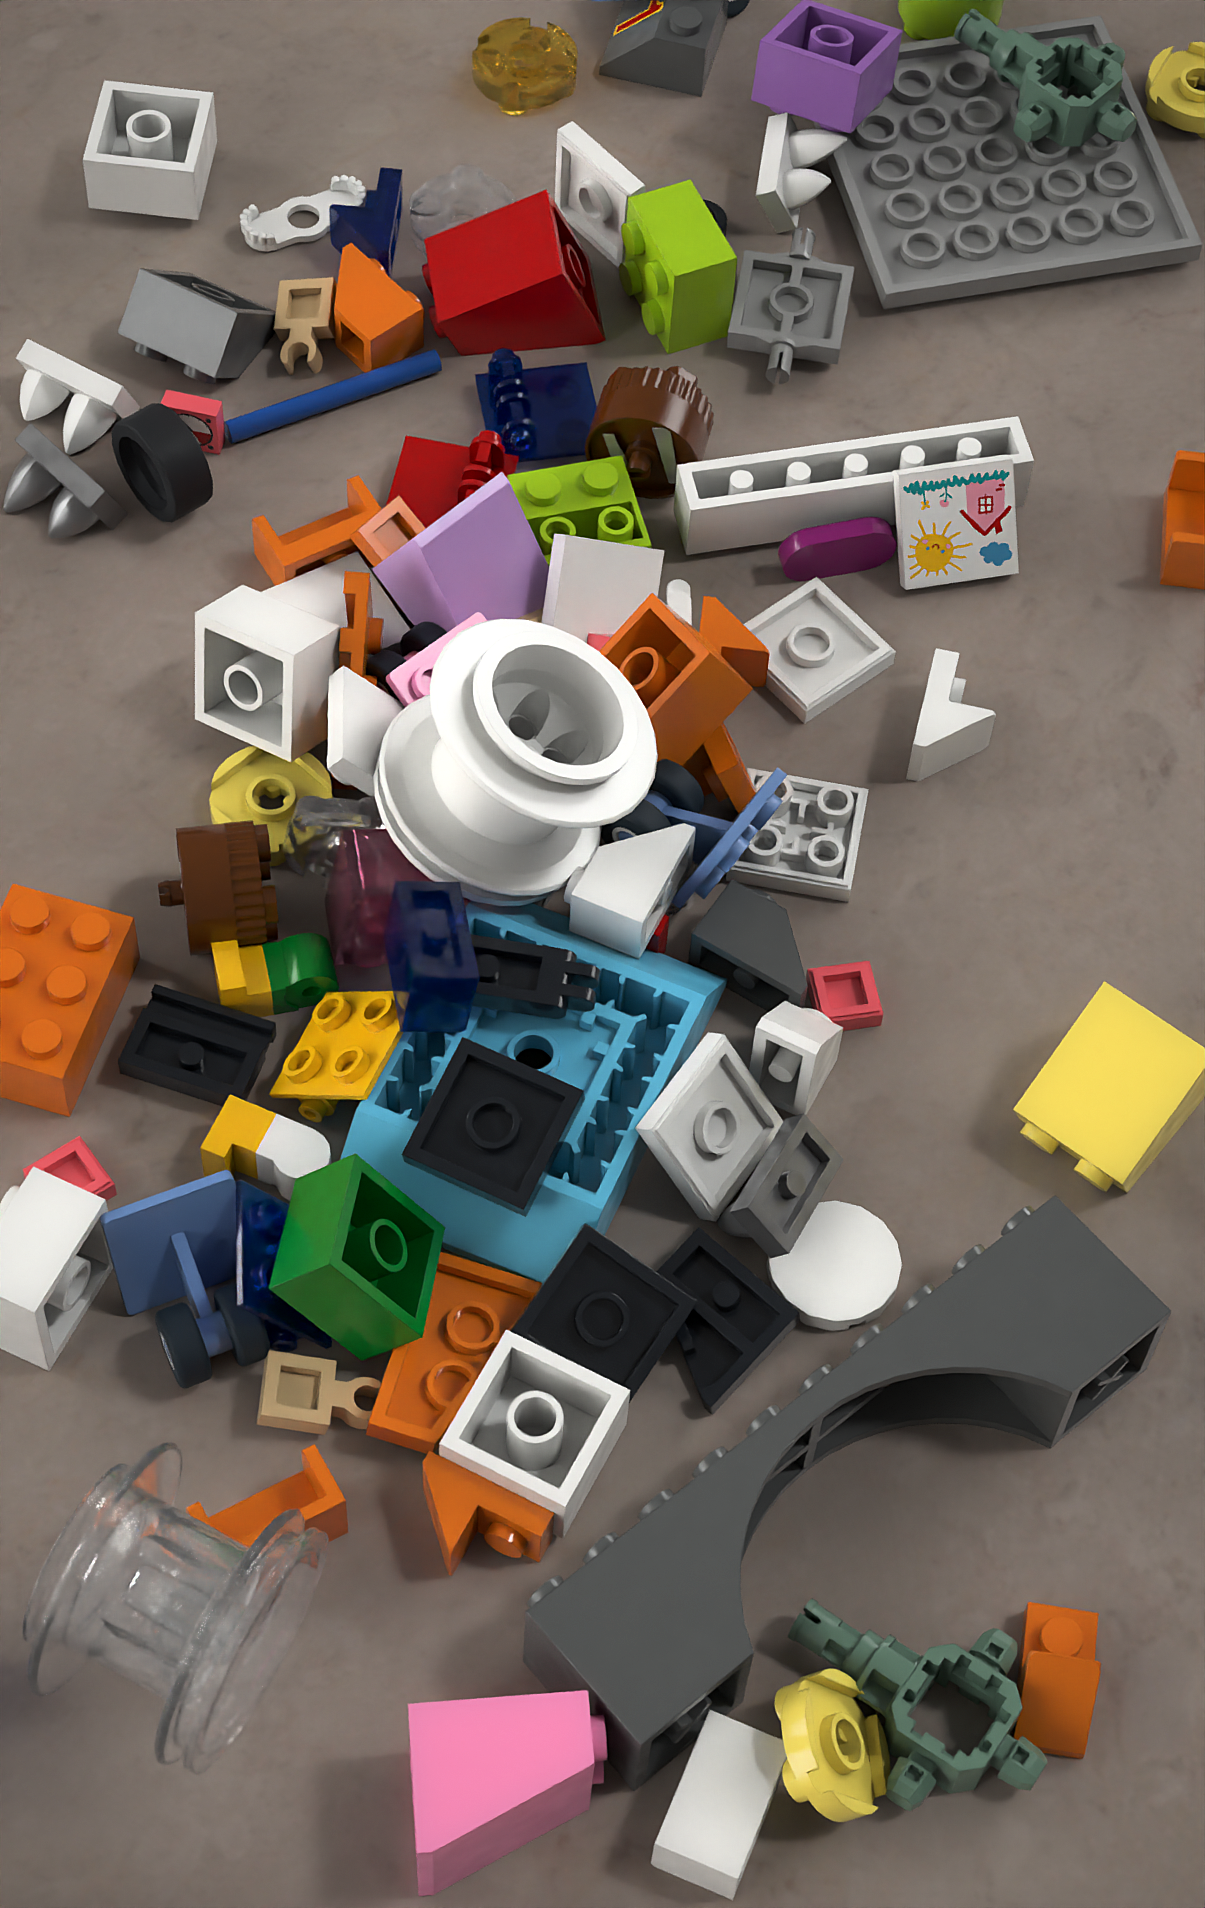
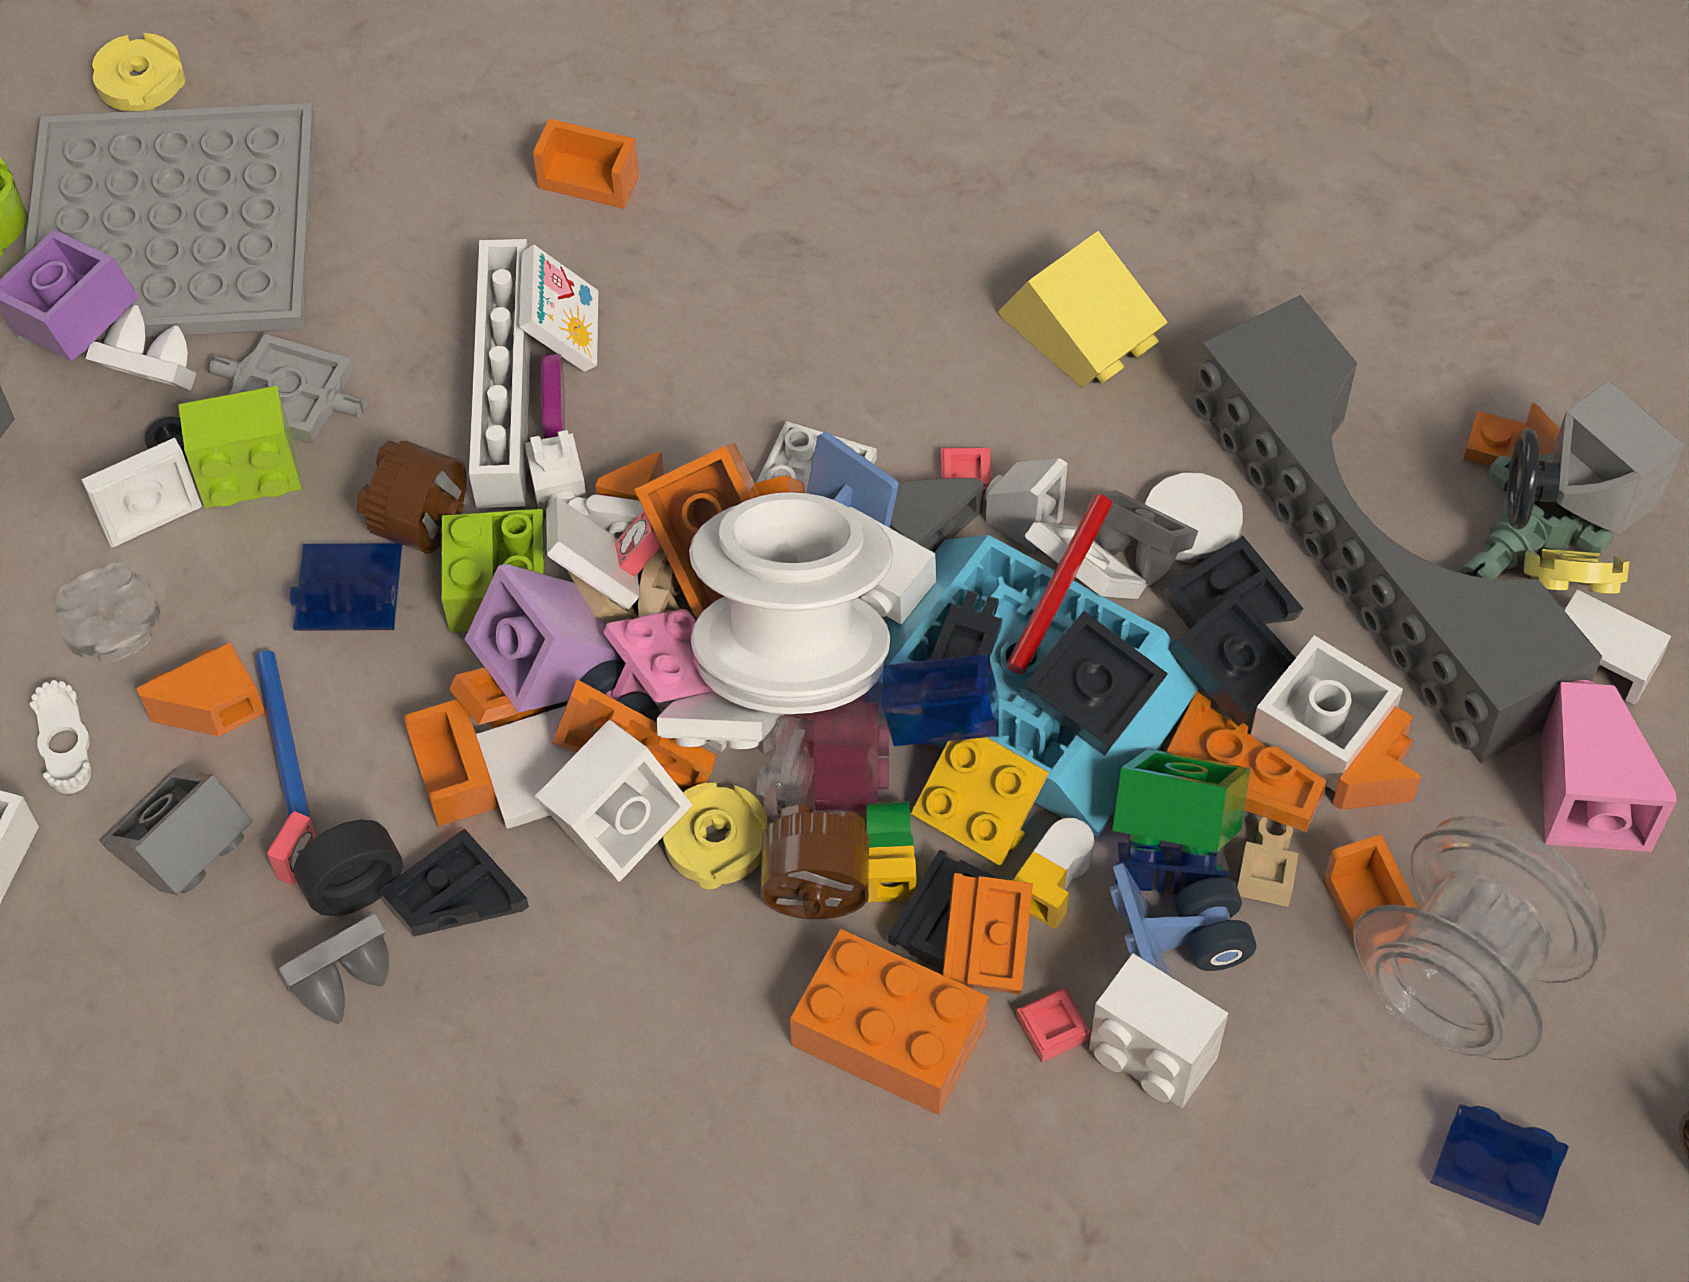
camera: 75 degrees left, 0 degrees up
white tile [16,339,140,455] -> none
tan plate [274,277,337,375] -> none
clear blue slope [329,167,403,279] -> none
red hinge [386,430,519,528] -> none
red slope [422,189,606,356] -> none
white tile [743,577,896,724] -> none
white slope [906,648,996,782] -> none
sand green piece [955,9,1137,146] -> none
none -> black wing [379,828,529,937]
none -> white brick [524,430,587,517]
none -> orange plate [942,873,1033,994]
none -> red bar [1006,494,1113,675]
none -> light grey piece [1507,380,1685,534]

